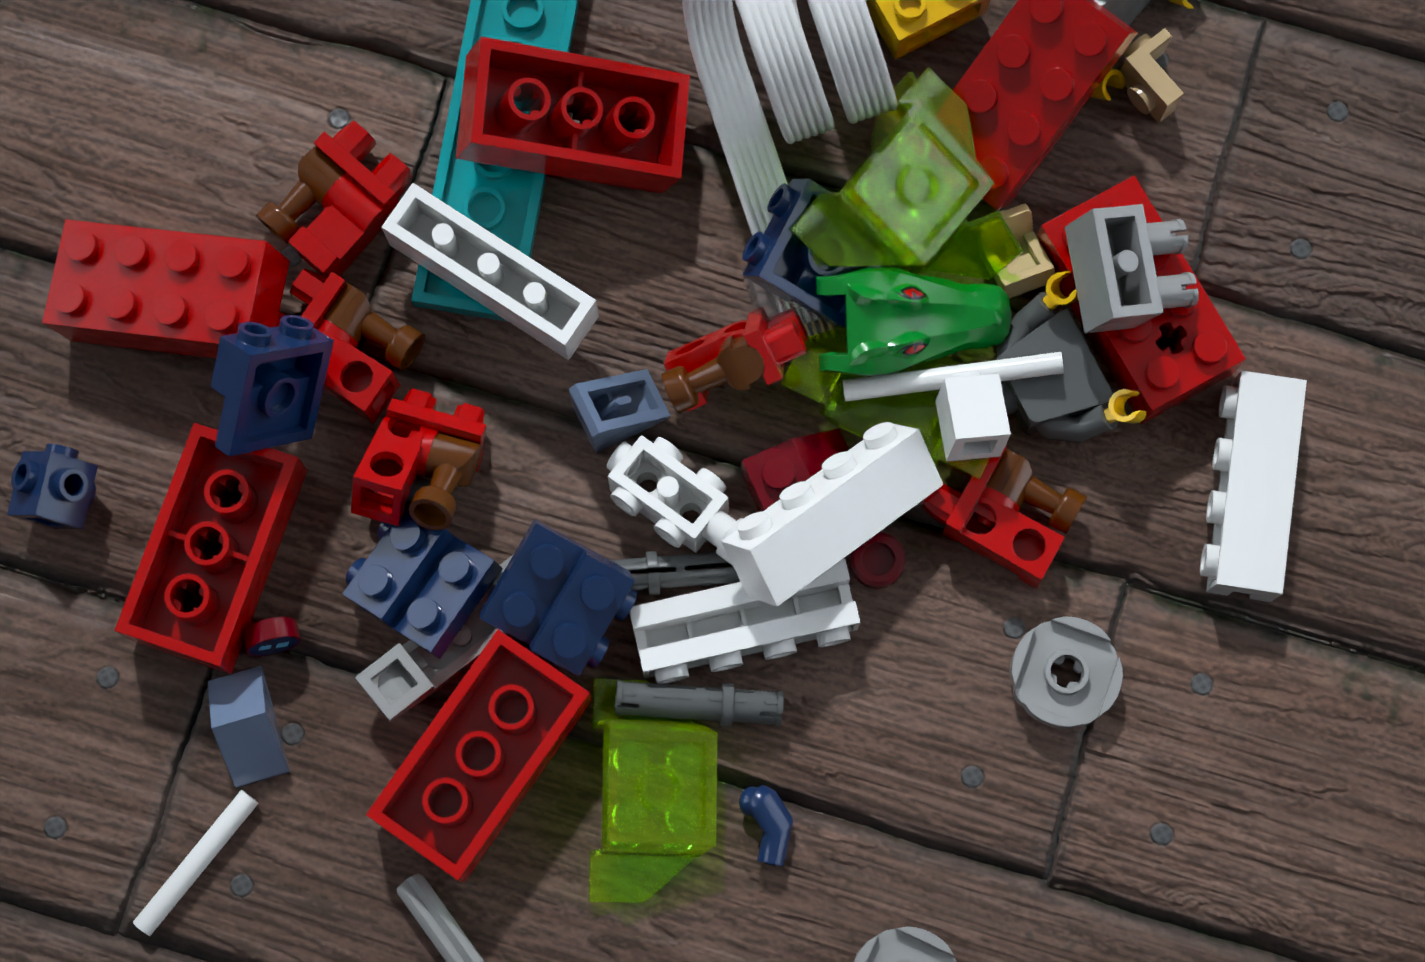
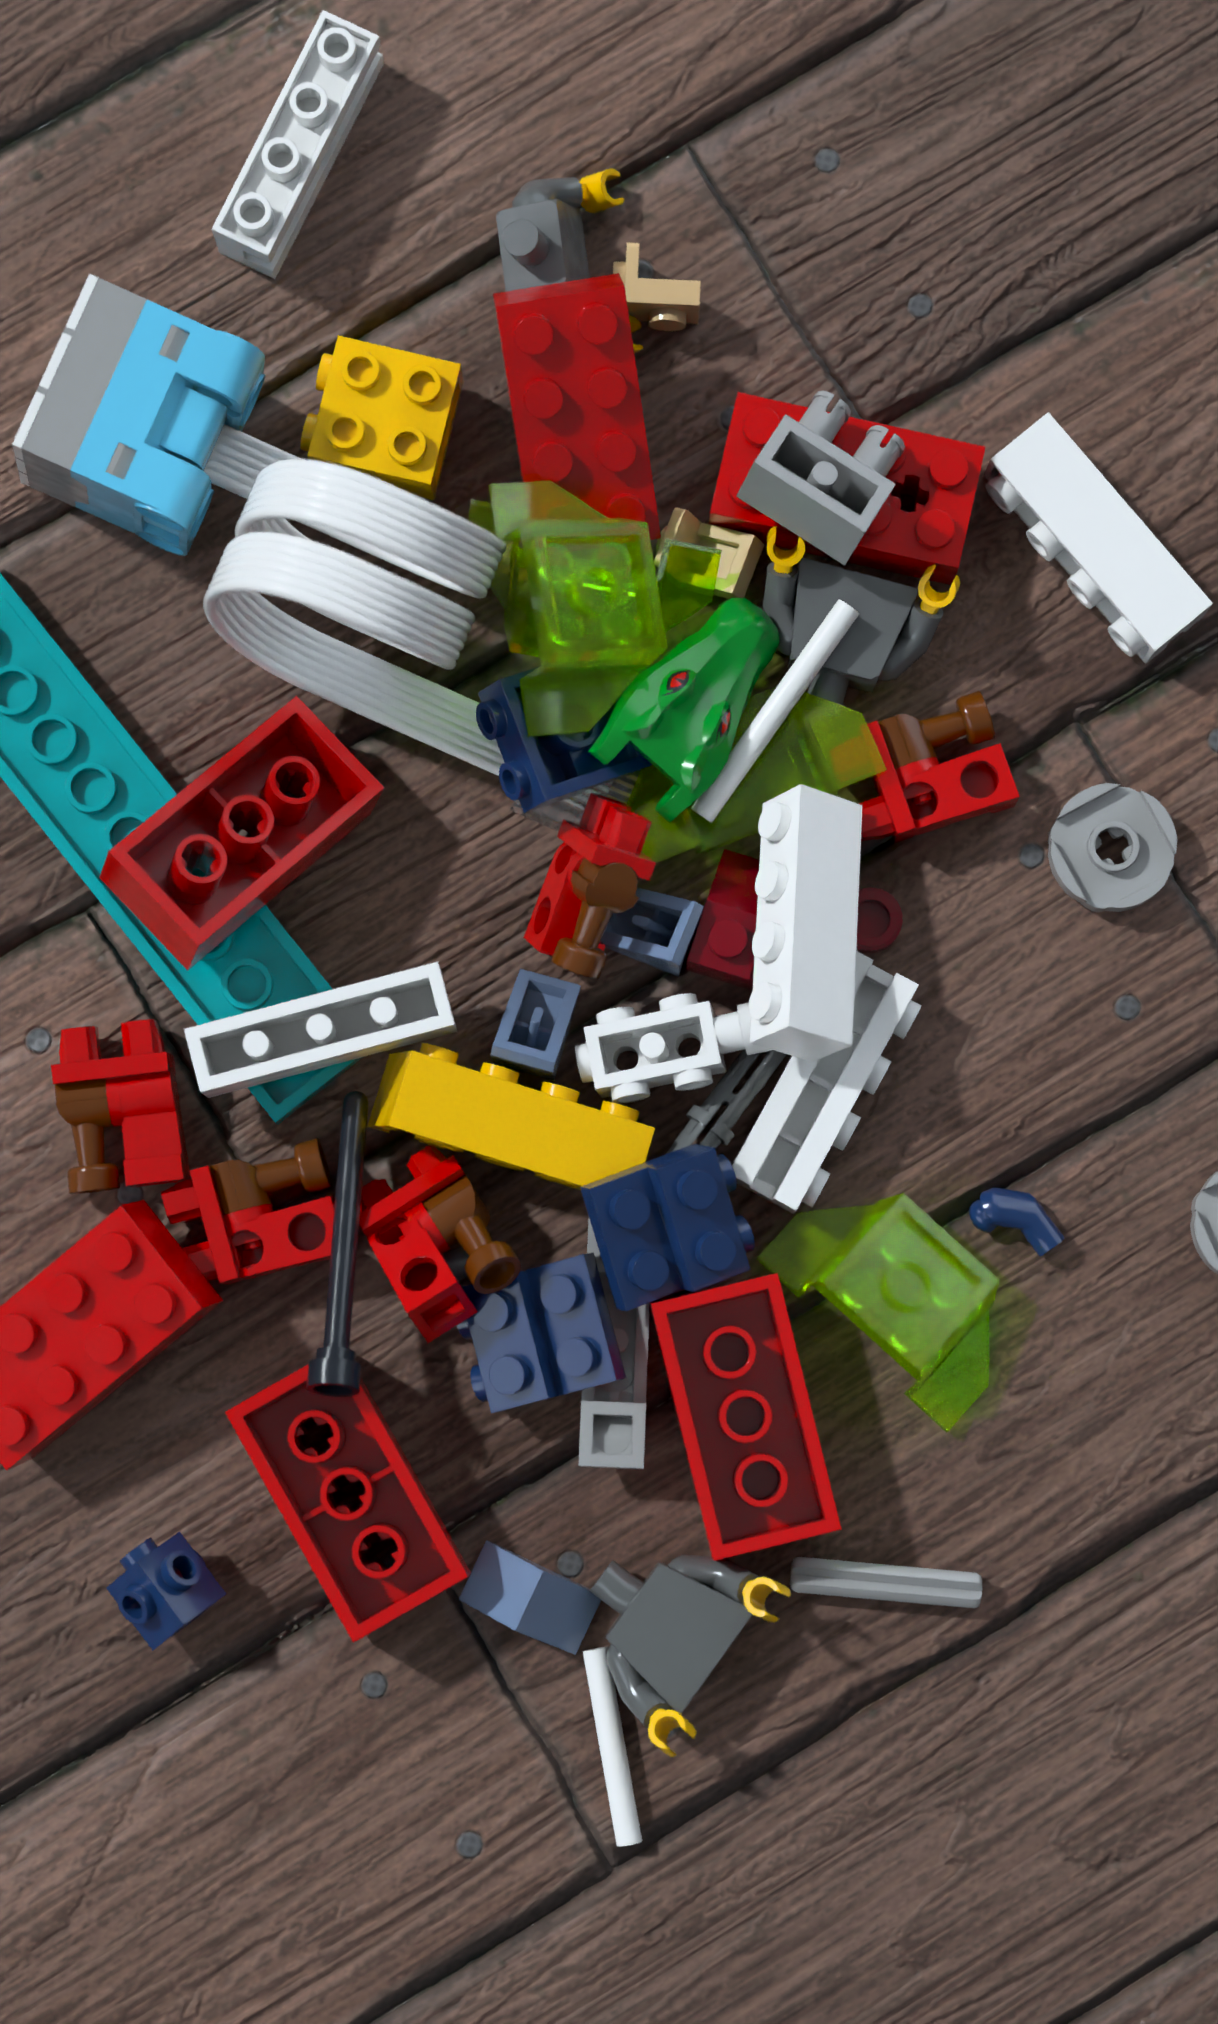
camera: 45 degrees left, 5 degrees up
dark blue plate [210,315,334,456] -> none
dark red tile [242,617,301,657] -> none
dark grey pin [615,680,784,727] -> none
white brick [935,370,1011,461] -> none
none -> black piece [307,1091,369,1397]
none -> yellow wedge [367,1043,655,1190]
none -> dark grey torso [590,1555,791,1757]
none -> sand blue slope [601,887,704,977]

